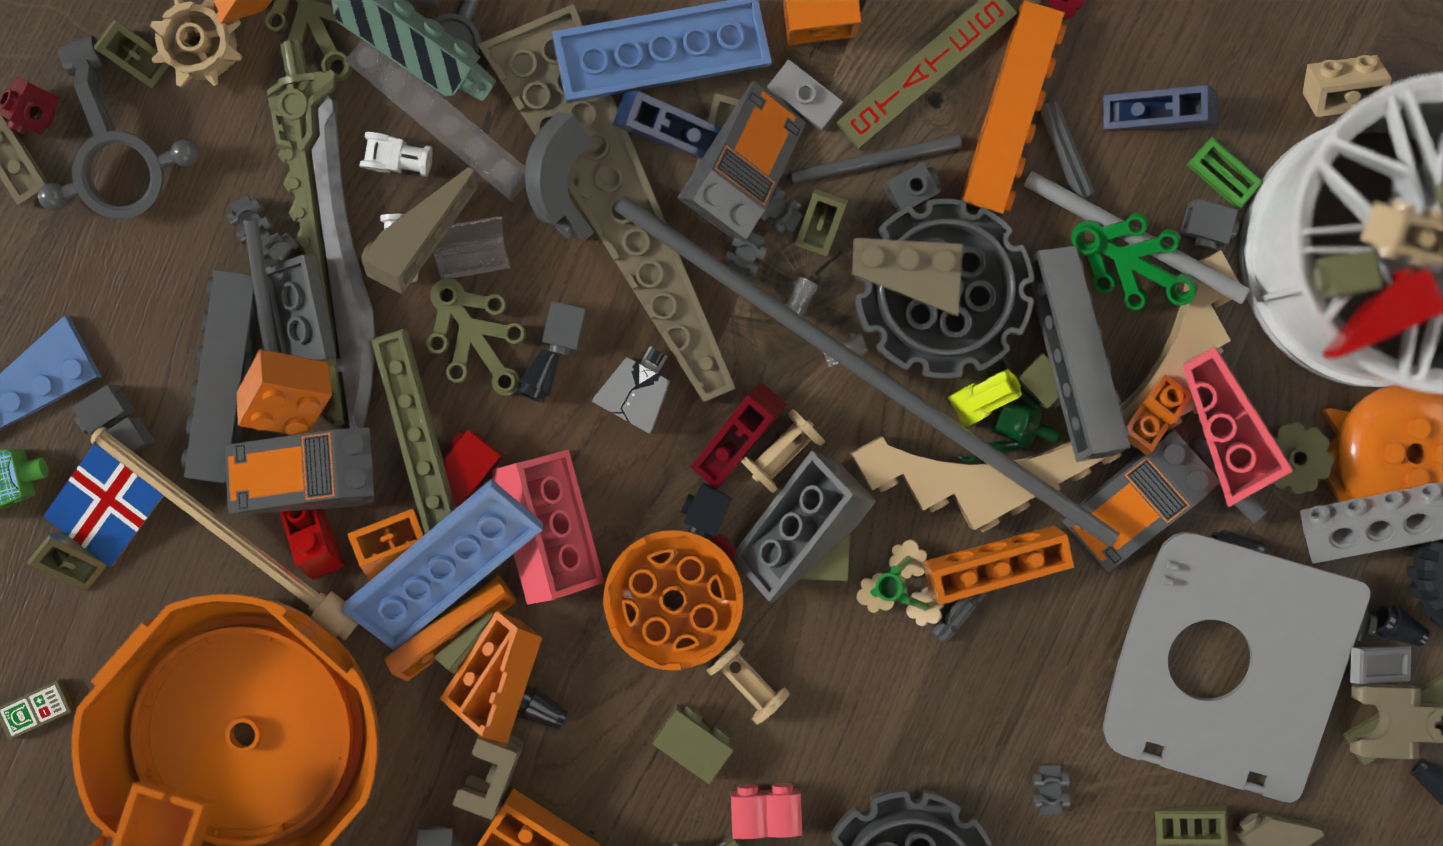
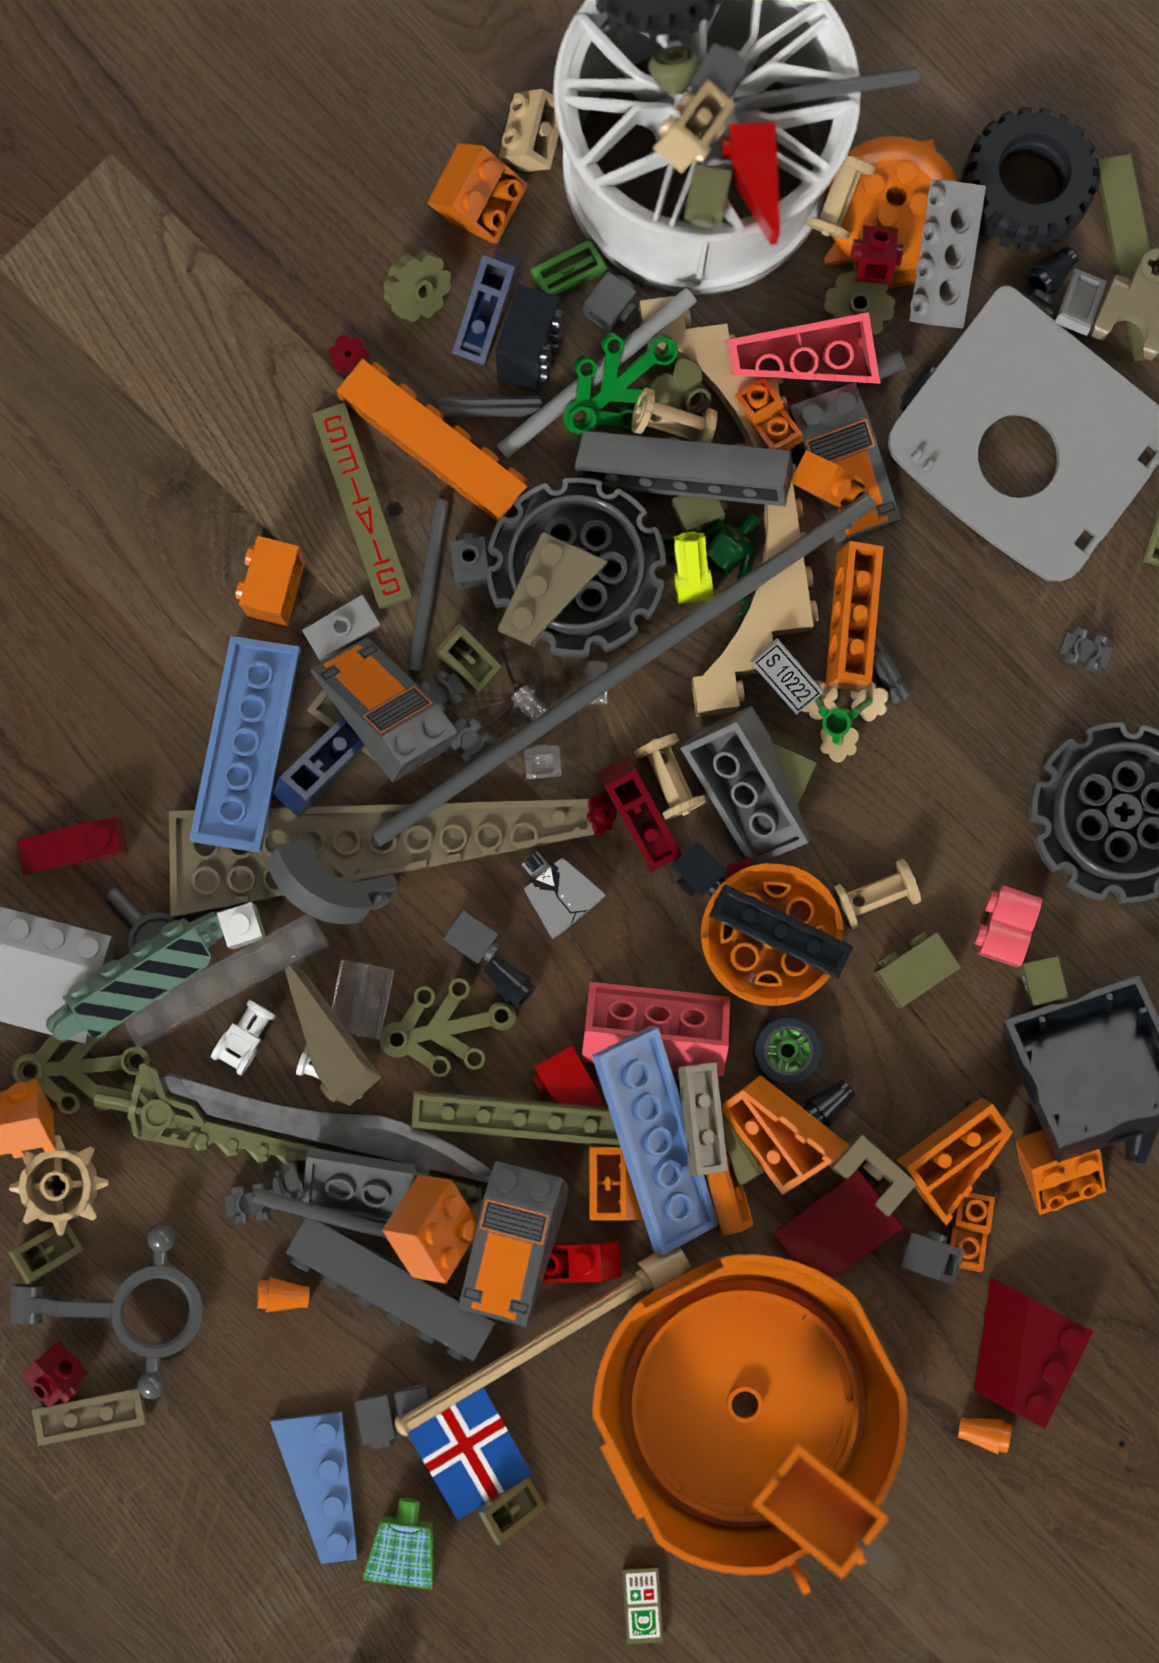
camera: 75 degrees left, 5 degrees down
none -> white brick [217,902,267,949]
none -> orange cone [257,1277,310,1313]
none -> olive plant [384,250,451,322]
none -> orange slope [427,143,528,244]
none -> black brick [495,284,564,393]
none -> clear plate [524,745,562,779]
none -> dark red plant [587,795,615,835]
none -> tan hose [631,388,717,442]
none -> olive plate [649,358,711,415]
none -> dark tan plate [678,1063,728,1176]
none -> black tile [708,884,854,979]
none -> light grey tile [750,638,823,715]
none -> wheel [753,1017,822,1084]
none -> dark red tile [773,1168,903,1279]
none -> orange slope [790,450,870,509]
none -> tan hose [805,155,876,240]
none -> dark red brick [851,225,903,285]

